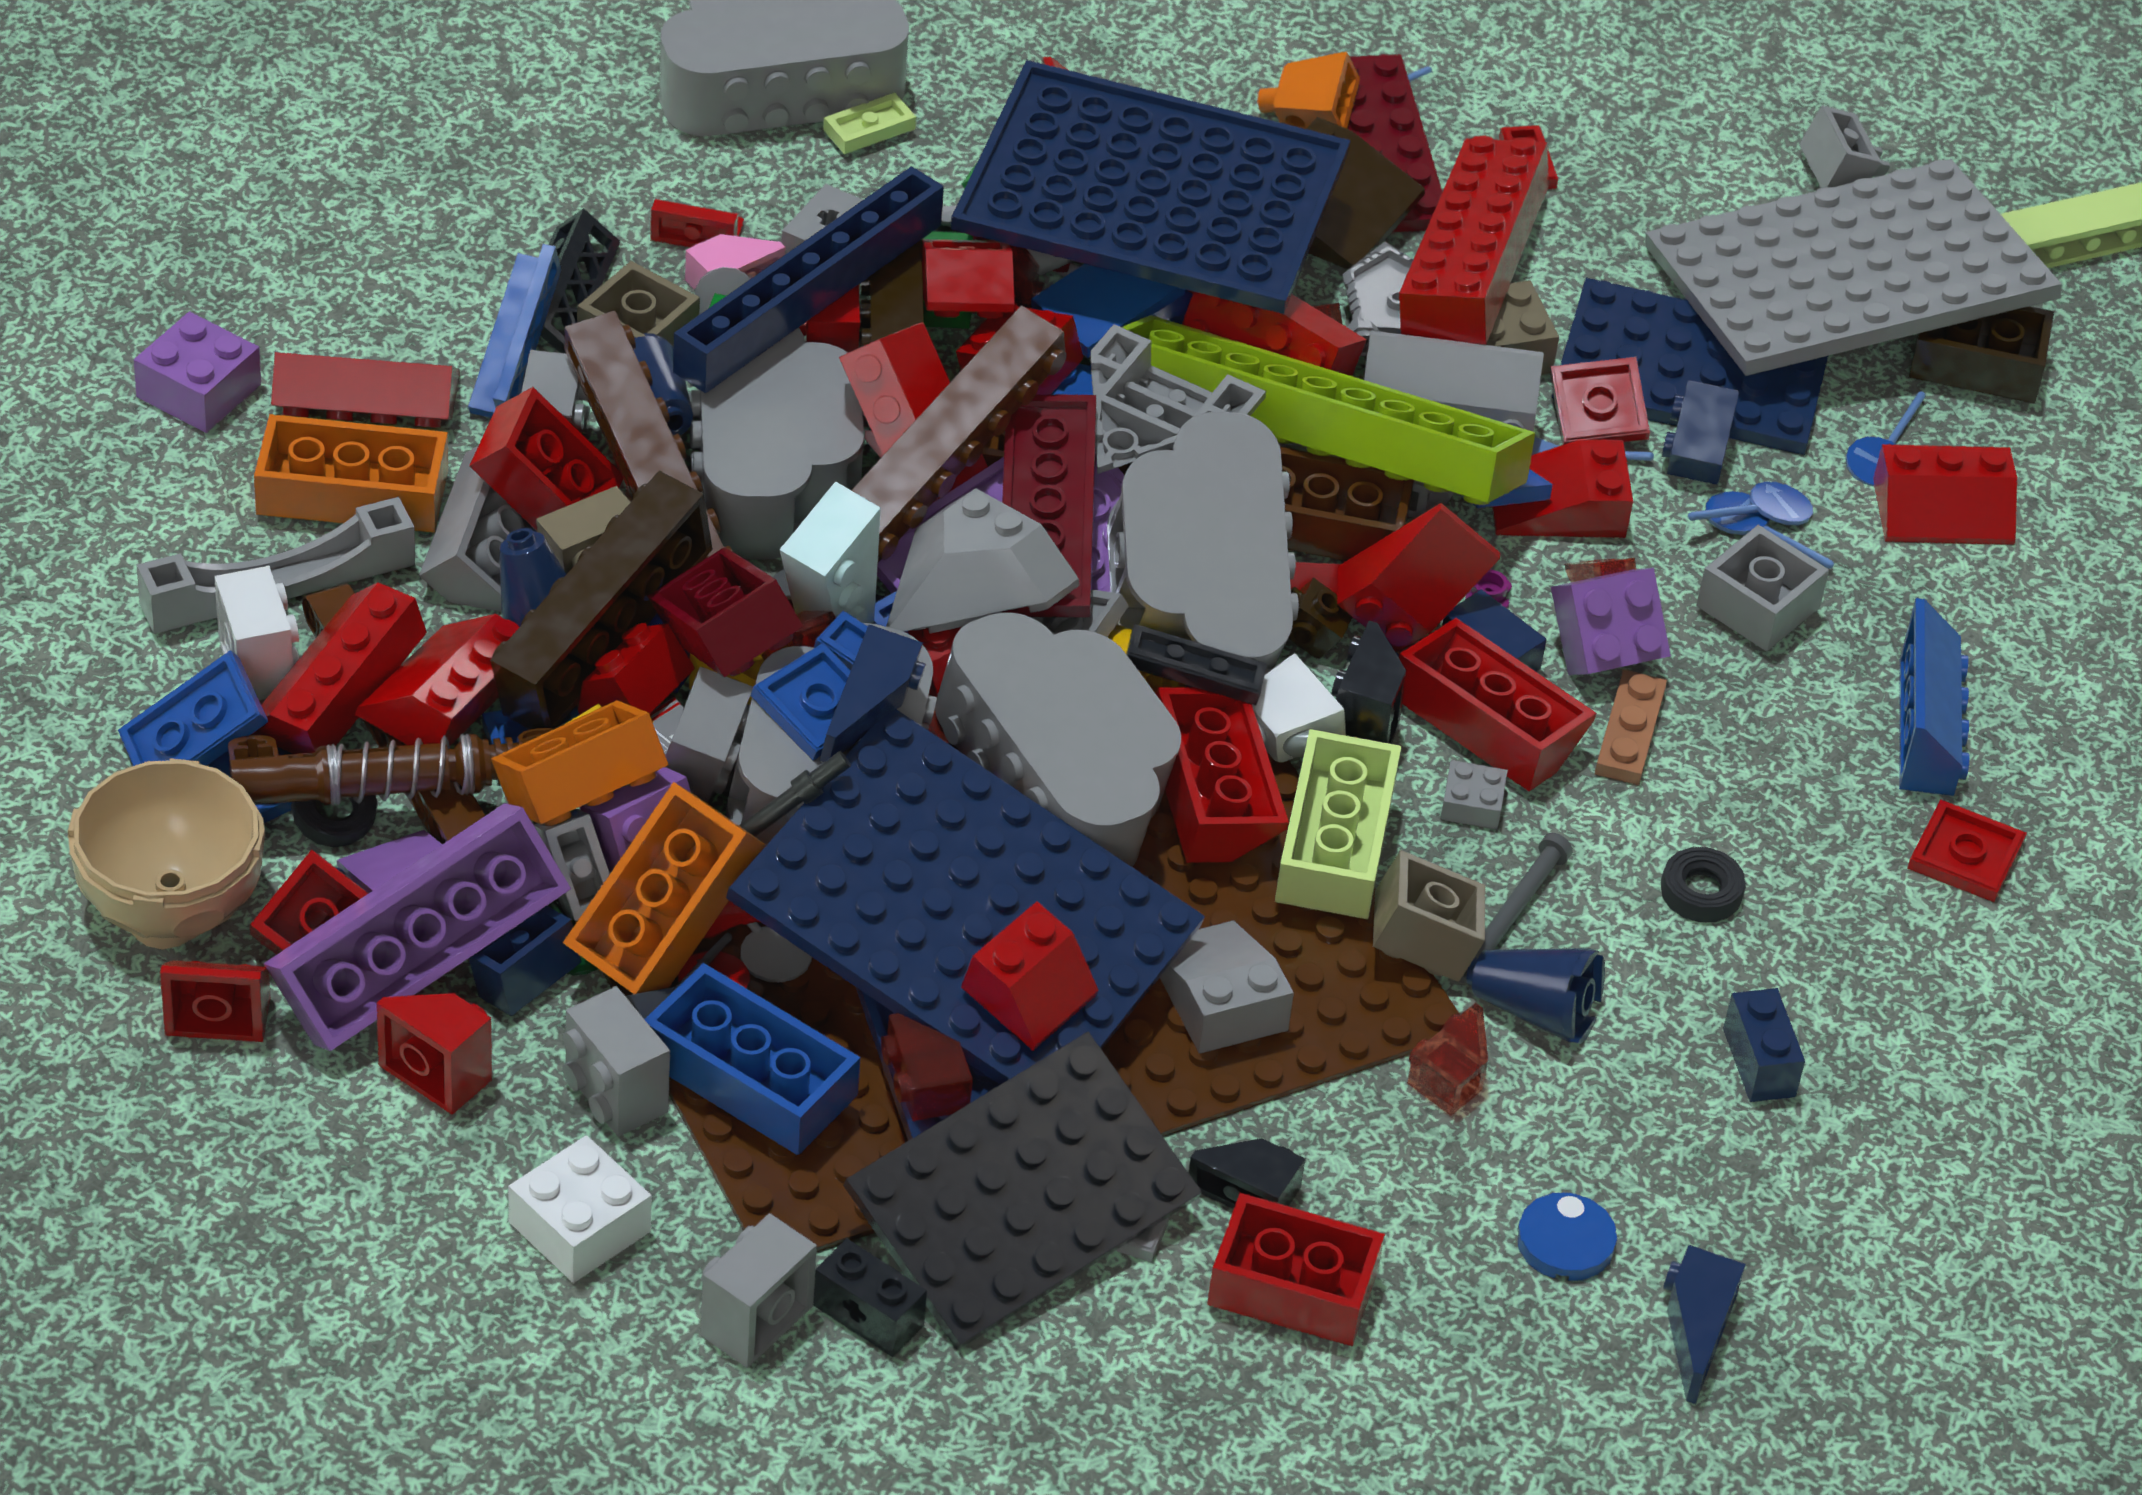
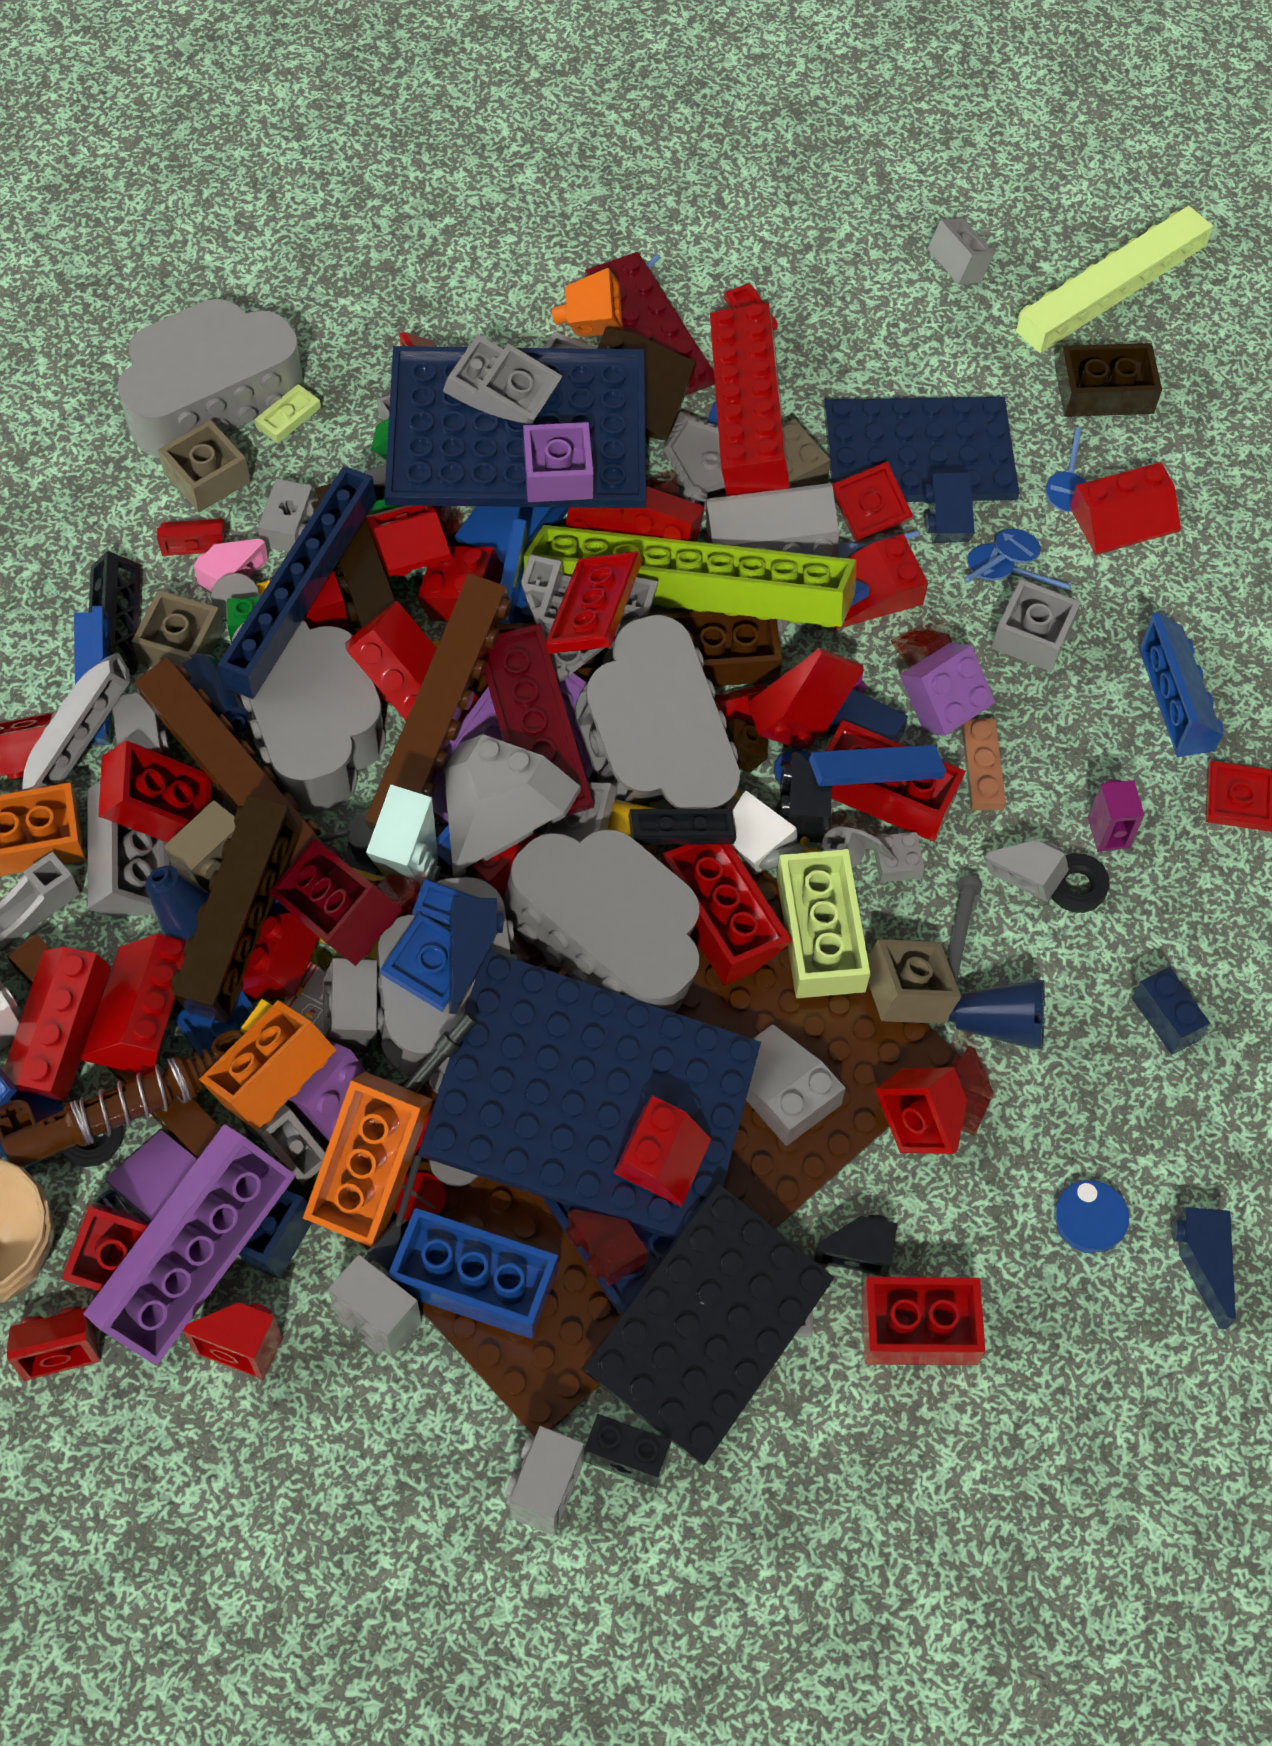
camera: 15 degrees left, 15 degrees up
white brick [508,1135,652,1283] -> none
light grey plate [1645,159,2062,376] -> none
none -> light grey brick [22,653,130,791]
none -> dark tan brick [158,419,251,512]
none -> light grey slope [443,334,563,424]
none -> blue tile [498,518,528,625]
none -> medium lavender brick [523,422,593,502]
none -> red tile [545,552,643,654]
none -> blue tile [809,745,946,786]
none -> light grey panel [822,826,894,868]
none -> red slope [875,1067,967,1154]
none -> light grey slope [984,839,1069,902]
none -> magenta brick [1088,780,1145,852]

